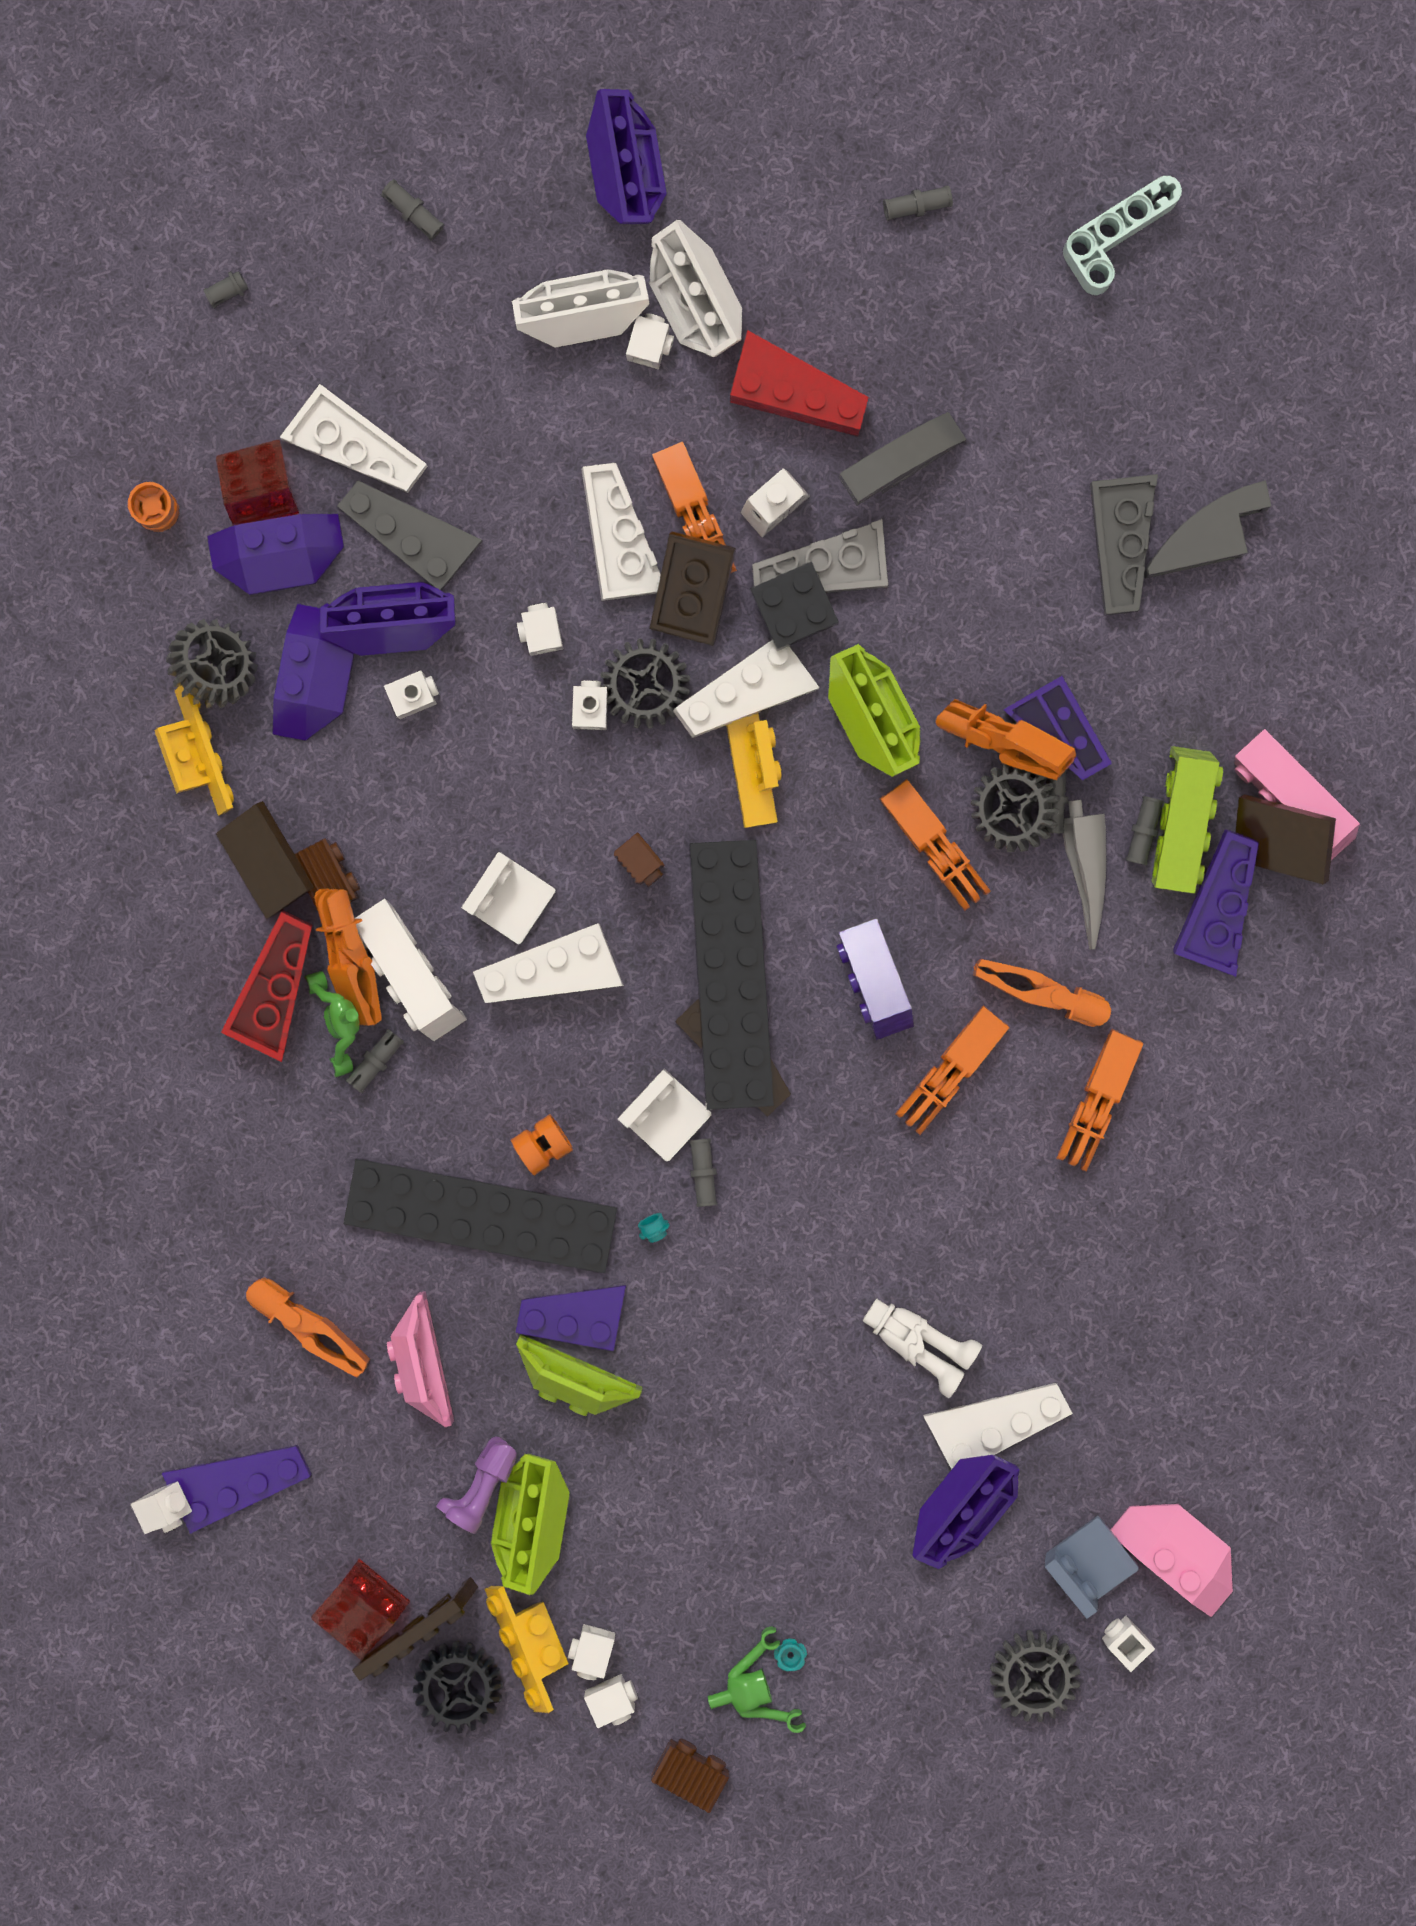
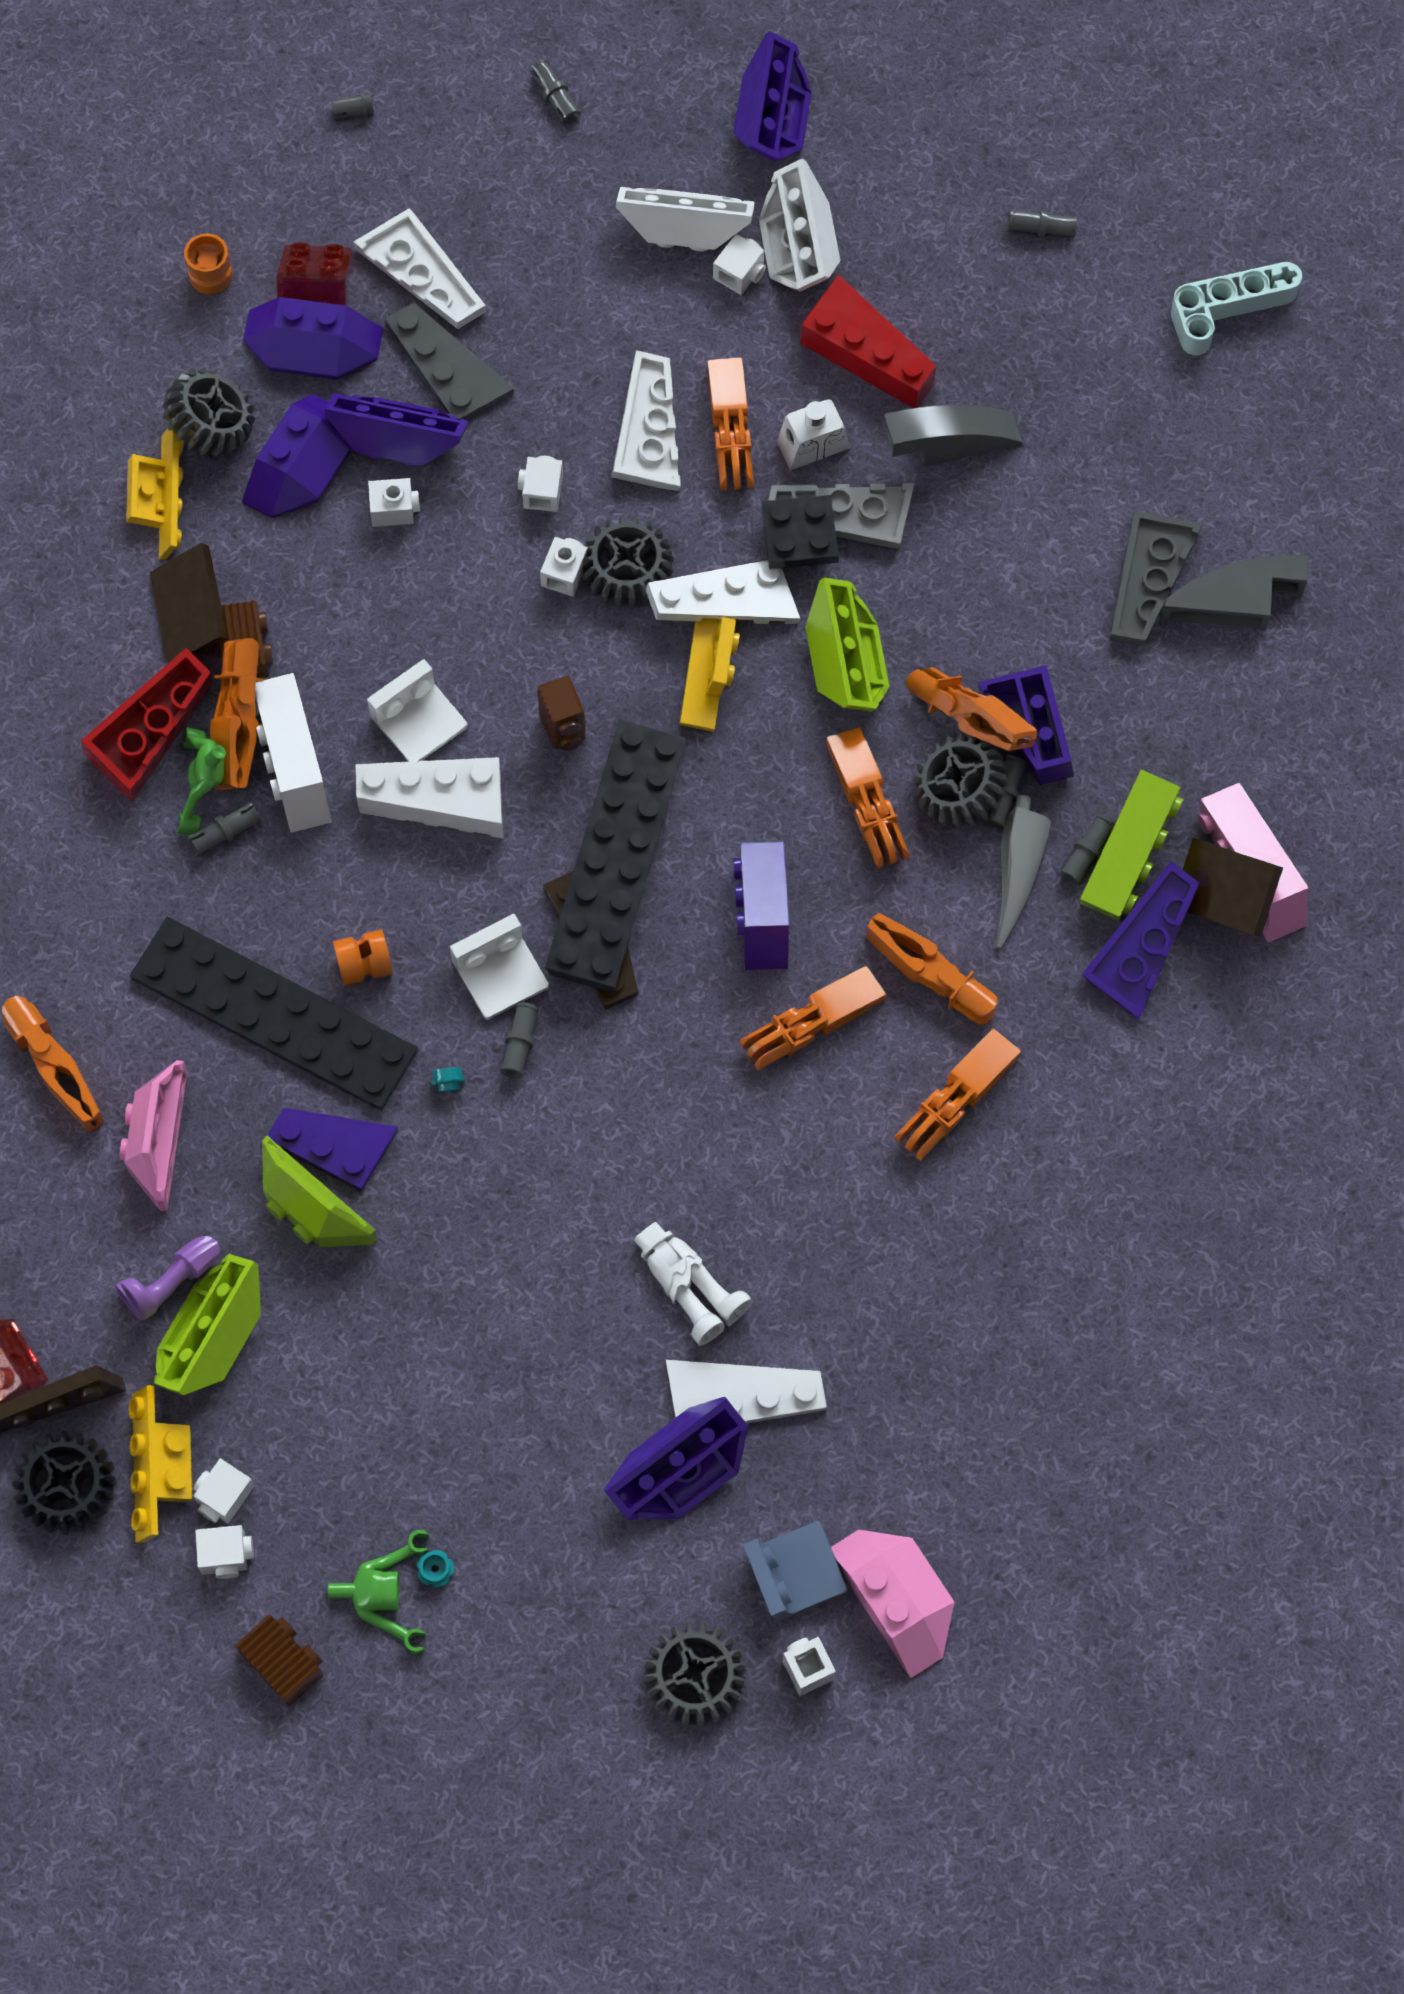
camera: 15 degrees right, 20 degrees down
dark brown tile [649,531,736,646] -> none

